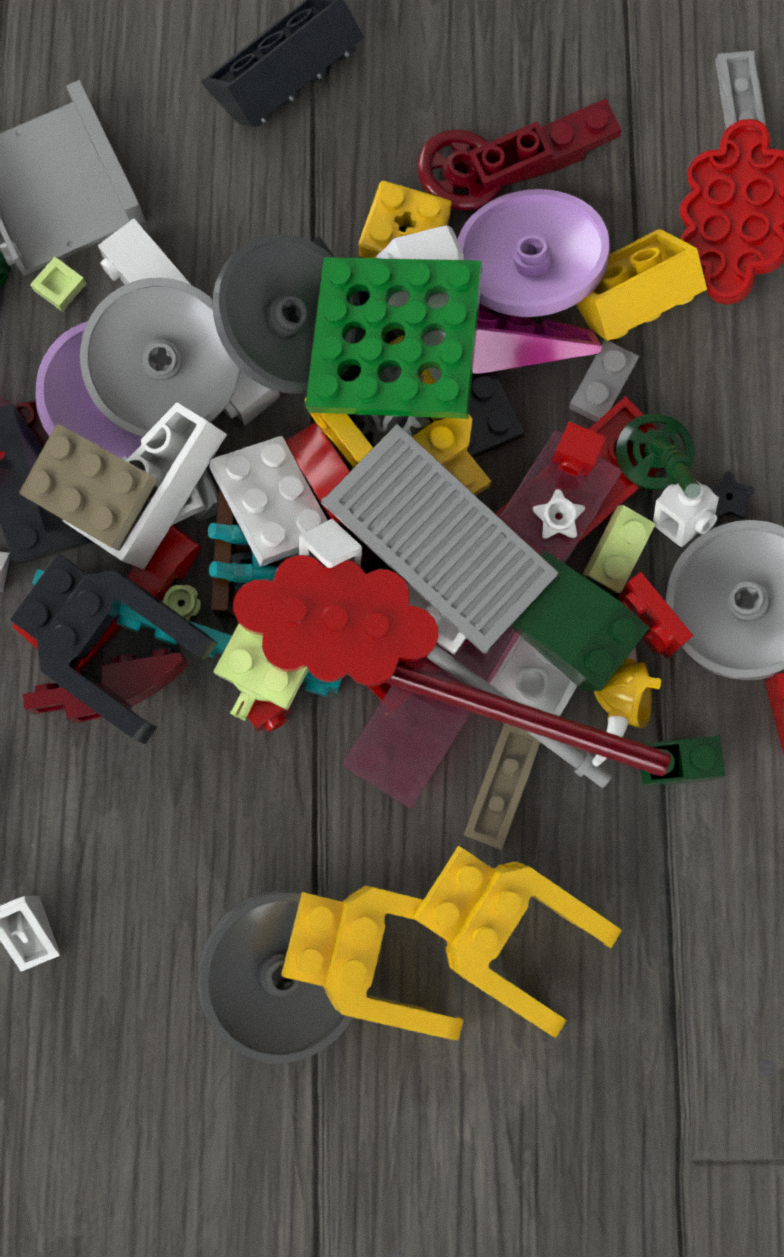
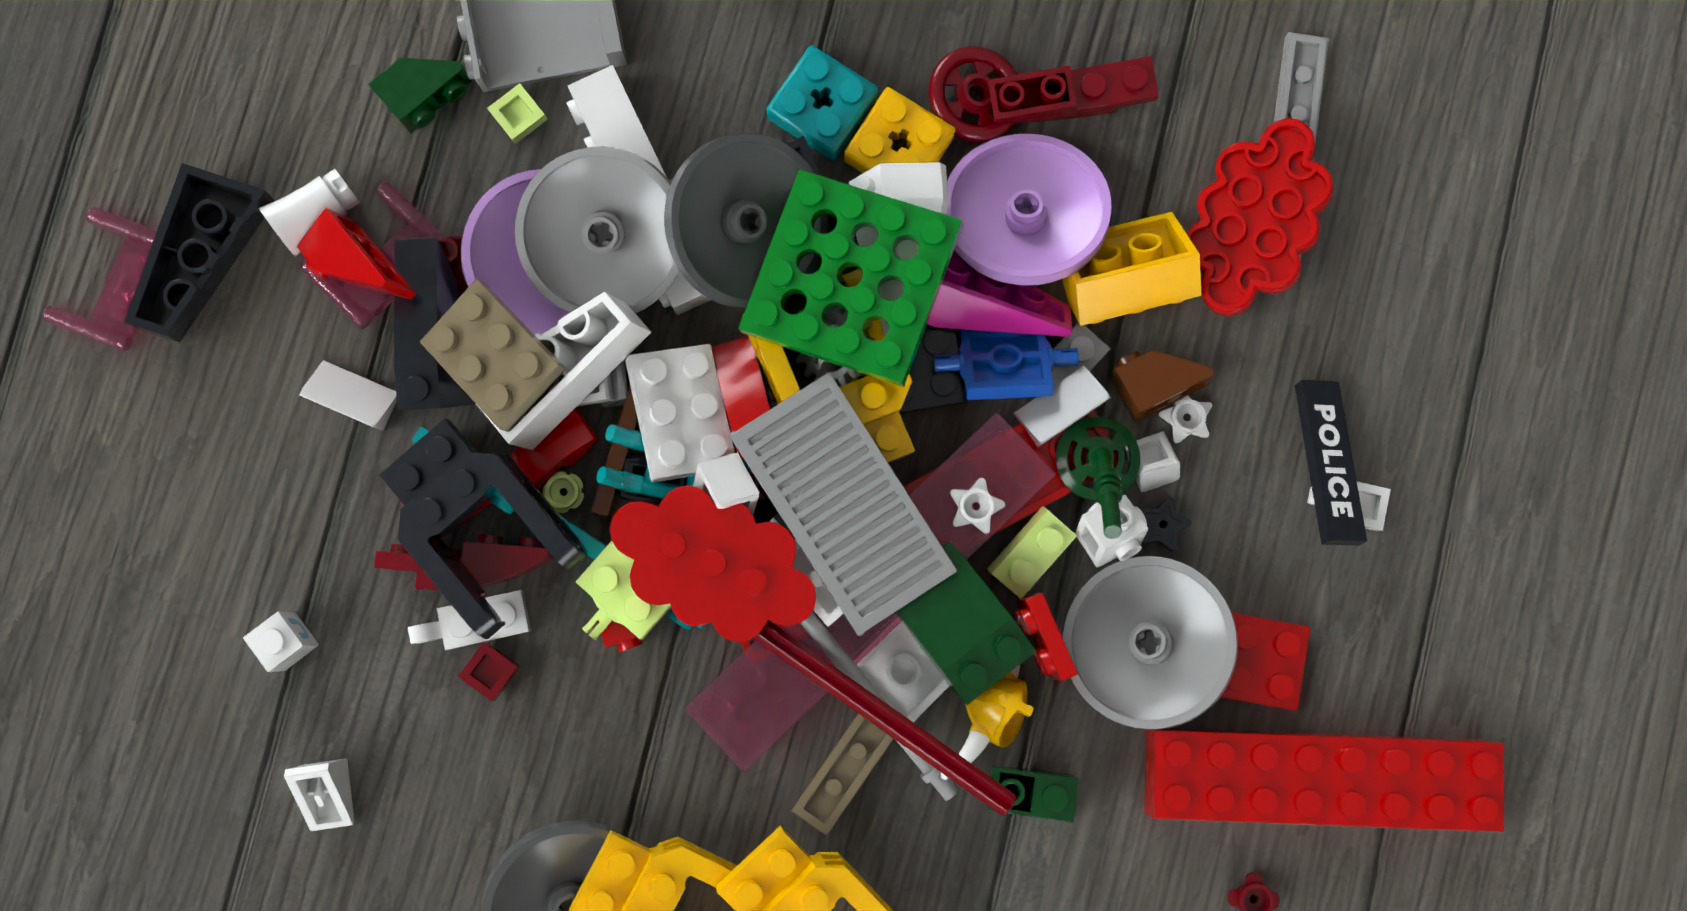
camera: 10 degrees right, 5 degrees up
red plate [552,421,606,476] -> none
none -> white plate [408,590,531,650]
none -> dark red plate [458,641,521,702]
none -> teal brick [766,45,878,161]
none -> blue plate [933,329,1079,400]
none -> slope [1014,366,1111,448]
none -> reddish brown slope [1111,350,1215,423]
none -> white slope [1124,431,1180,492]
none -> white plate [1159,396,1212,443]

